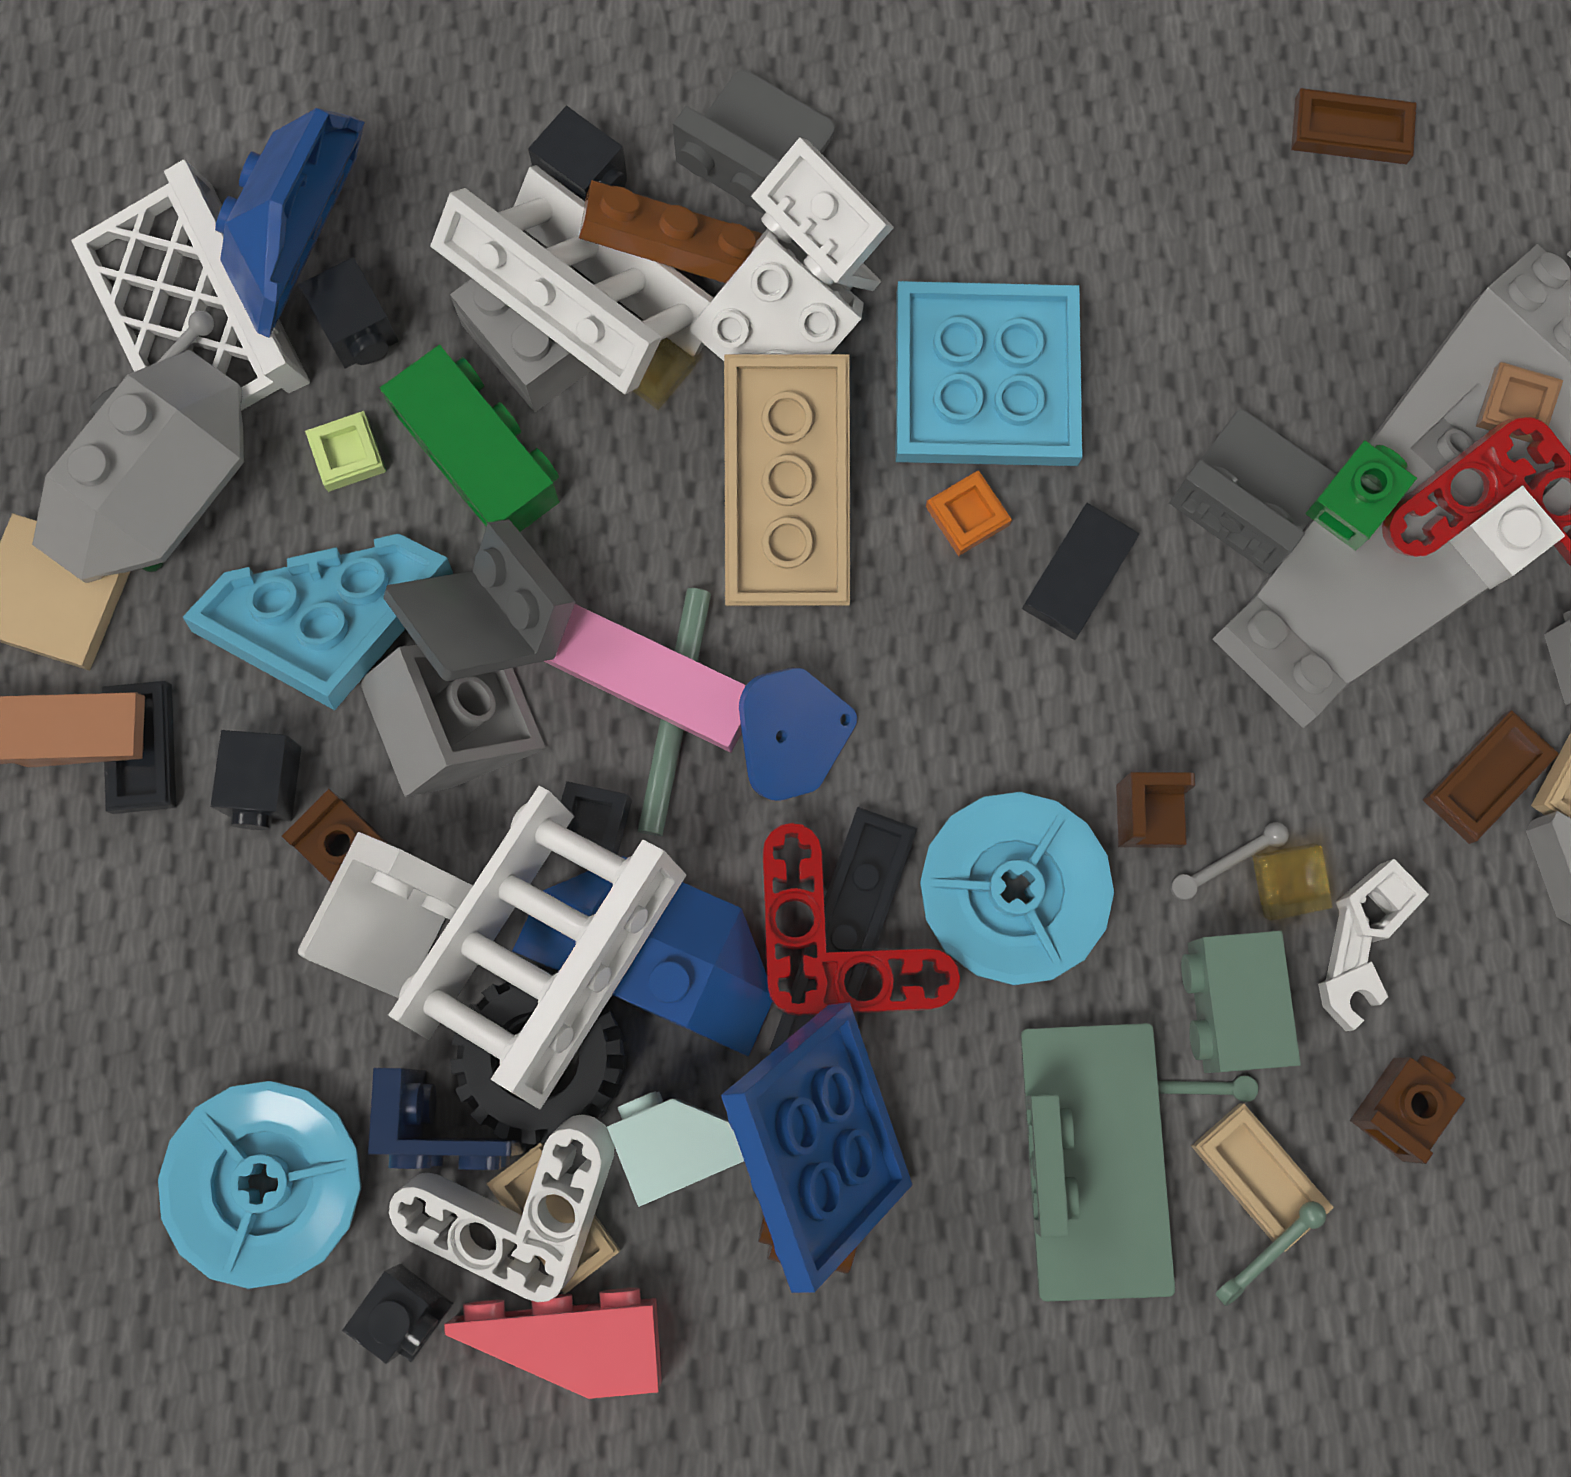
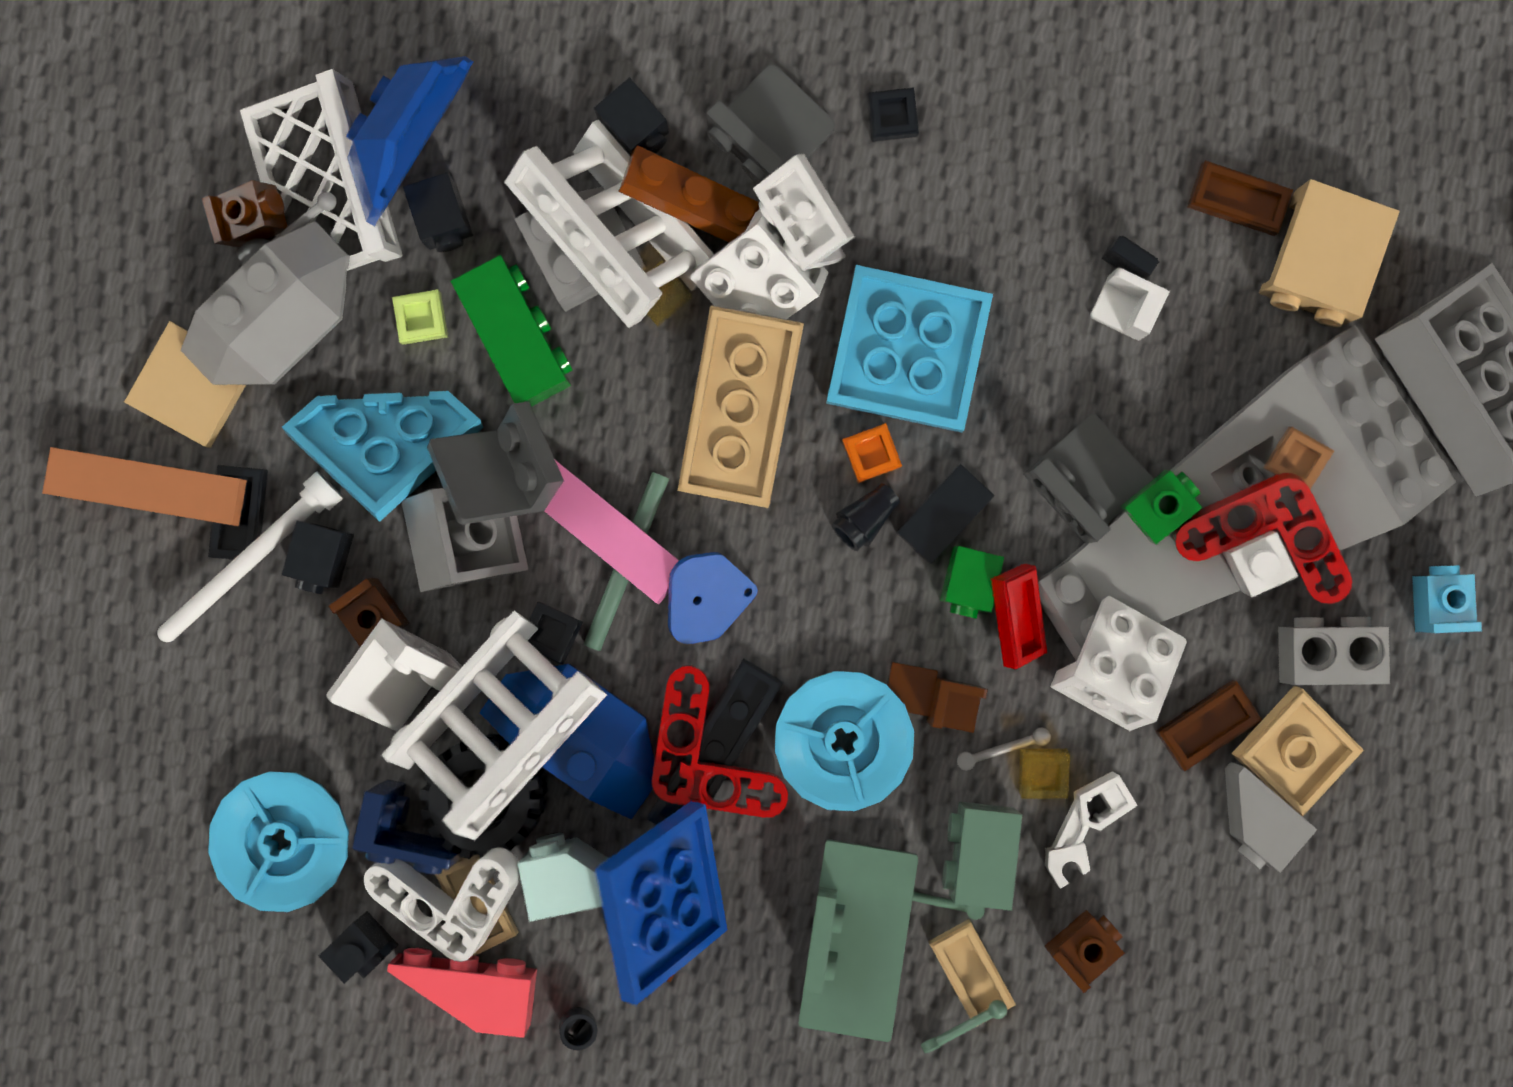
camera: 20 degrees right, 10 degrees up
none -> white piece [157,471,343,642]
none -> reddish brown brick [202,180,288,247]
none -> black hinge [559,1007,598,1050]
none -> black cone [831,483,900,551]
none -> black tile [867,87,919,142]
none -> reddish brown tile [887,661,938,717]
none -> green brick [940,546,1004,619]
none -> red tile [991,563,1047,670]
none -> white bracket [1050,596,1187,731]
none -> white panel [1090,268,1170,341]
none -> black tile [1101,236,1160,279]
none -> tan panel [1259,179,1400,327]

